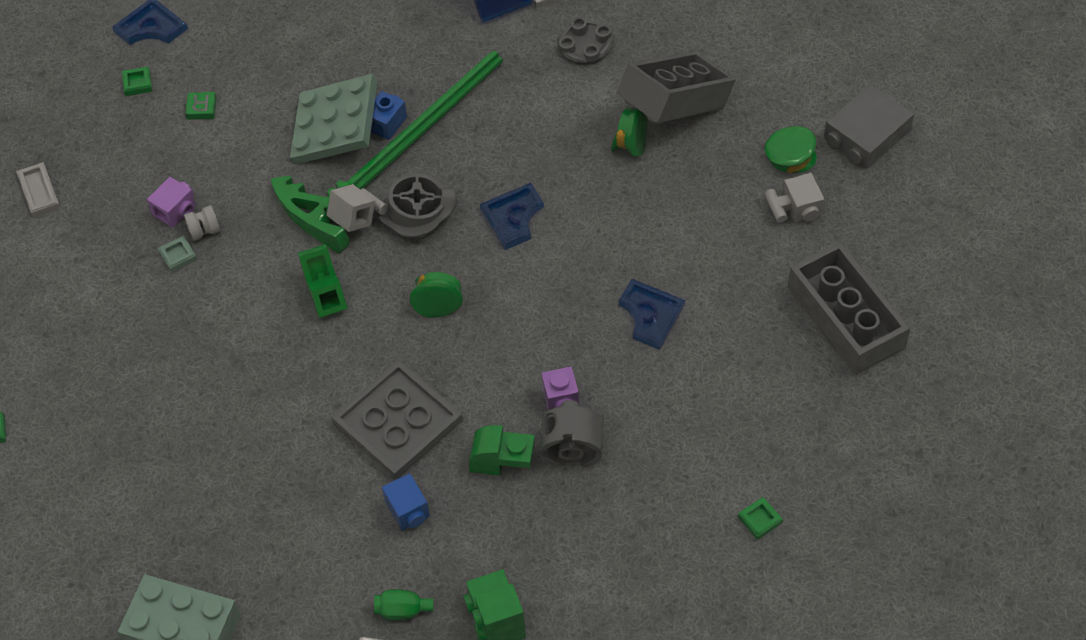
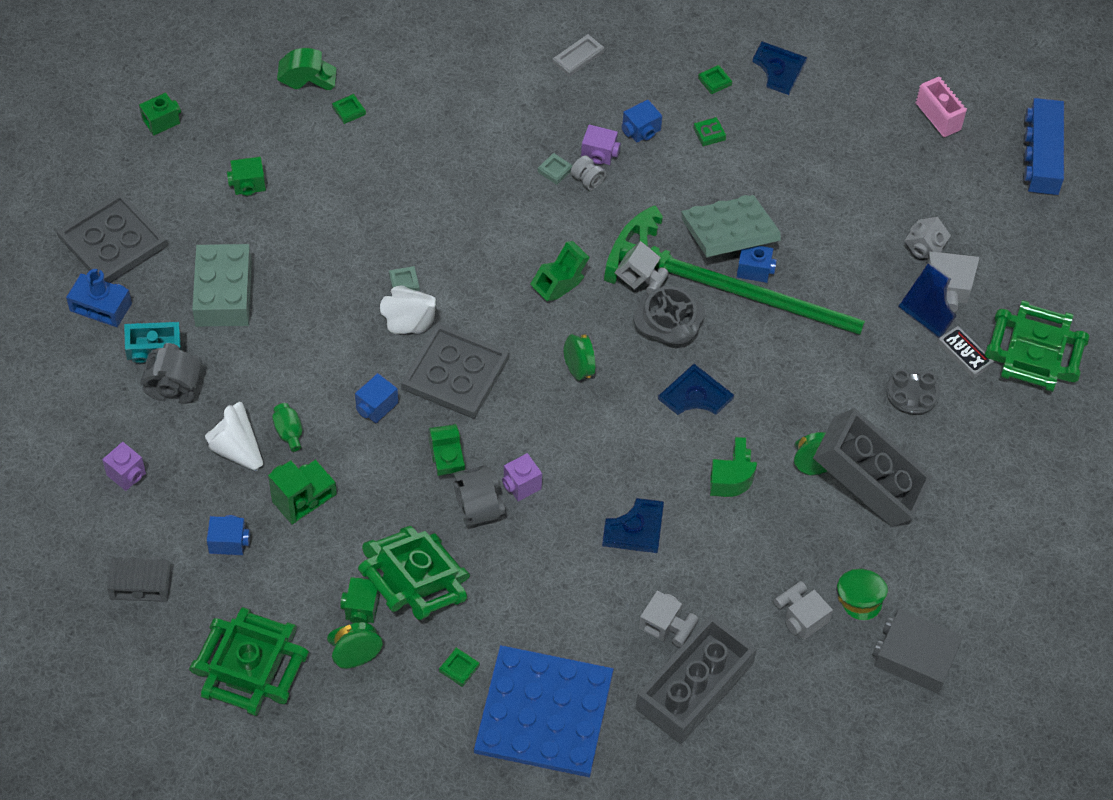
camera: 65 degrees right, 0 degrees up
none -> green brick [227,157,266,196]
none -> green piece [327,622,383,668]
none -> green brick [340,577,380,623]
none -> green brick [358,526,470,620]
none -> white hat [380,286,436,334]
none -> sand green tile [389,266,420,291]
none -> blue plate [474,645,614,778]
none -> blue brick [621,100,662,143]
none -> light grey brick [639,590,699,647]
none -> green brick [710,437,757,497]

